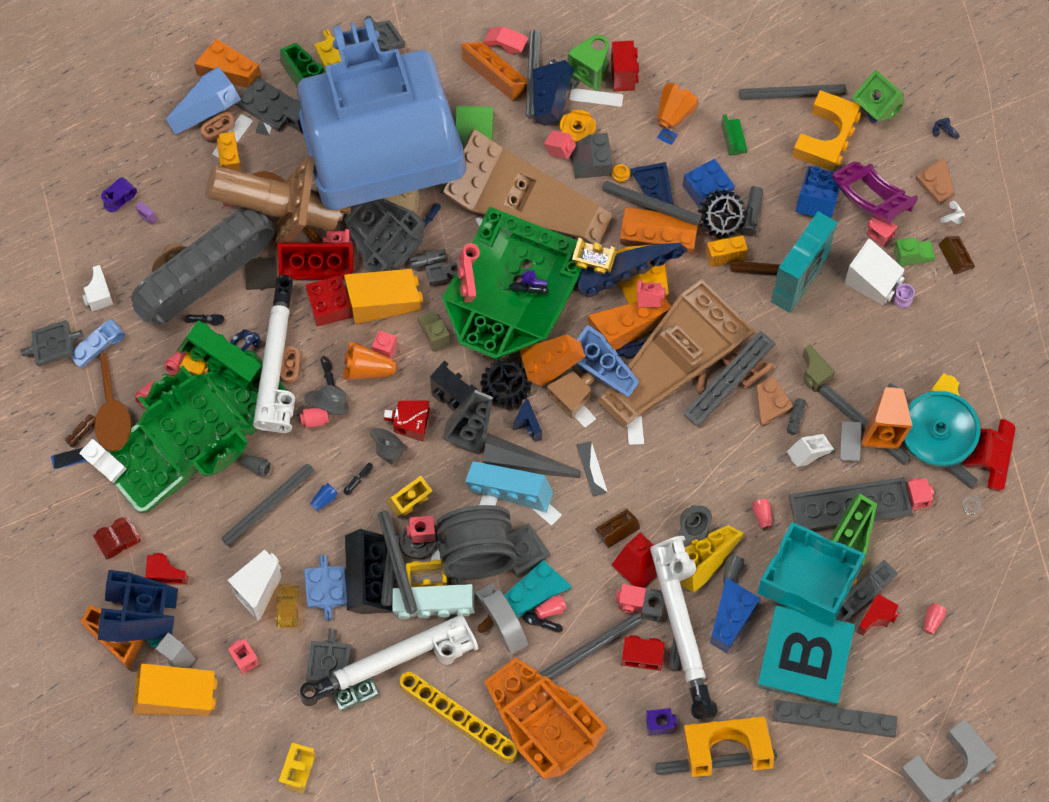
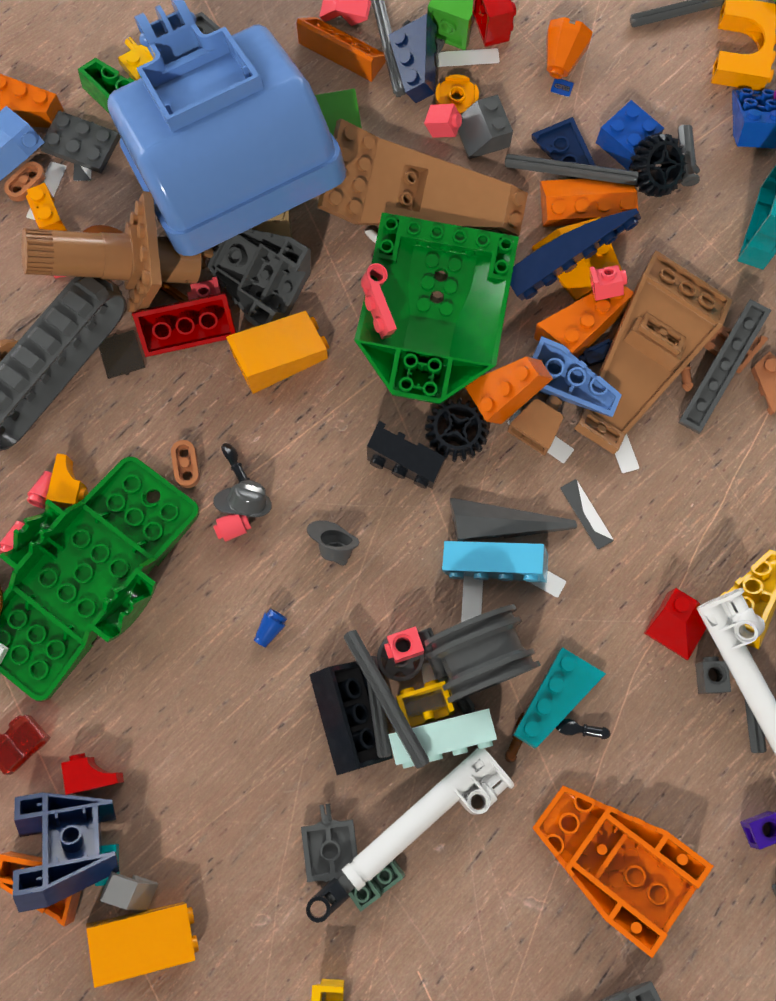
camera: 15 degrees left, 10 degrees up
green wedge [177,320,261,389] -> none
black piece [185,314,225,326] -> none
dark grey axle [221,464,314,546] -> none
white slope [228,550,282,621] -> none
coral brick [228,639,259,674] -> none
dark blue piece [230,329,261,351] -> none
dark grey cone [241,455,271,477] -> none
white piece [253,275,295,433] -> none
clear yellow slope [276,585,299,627] -> none
dark grey brick [283,99,303,132] -> none
medium blue plate [304,555,347,621] -> none
red brick [305,275,353,327] -> none
orange cone [342,342,396,380] -> none
black piece [343,462,373,495] -> none
coral brick [372,330,398,358] -> none
red torso [384,400,430,442] -> none
yellow brick [386,476,432,516] -> none
yellow beam [400,672,517,764] -> none
dark grey pin [409,249,448,269] -> none
olive arch [418,310,450,351] -> none
dark blue piece [423,203,441,228] -> none
dark grey plate [425,262,458,286] -> none
dark grey wedge [443,390,493,454] -> none
light grey arch [475,583,528,655] -> none
dark grey plate [507,523,550,576] -> none
black piece [509,282,548,294] -> none
dark blue slope [513,399,542,442] -> none
dark purple plate [520,269,547,286] -> none
coral cone [535,595,566,619] -> none
dark grey axle [539,613,642,679] -> none
yellow window [572,238,617,274] -> none
reddish brown slope [595,509,640,548] -> none
light orange plate [612,164,630,182] -> none
coral brick [615,584,646,613] -> none
red brick [621,635,665,671] -> none
dark grey piece [679,505,712,547] -> none
light orange brick [706,235,748,267] -> none
green panel [721,114,747,156] -> none
reddish brown axle [730,260,781,275] -> none

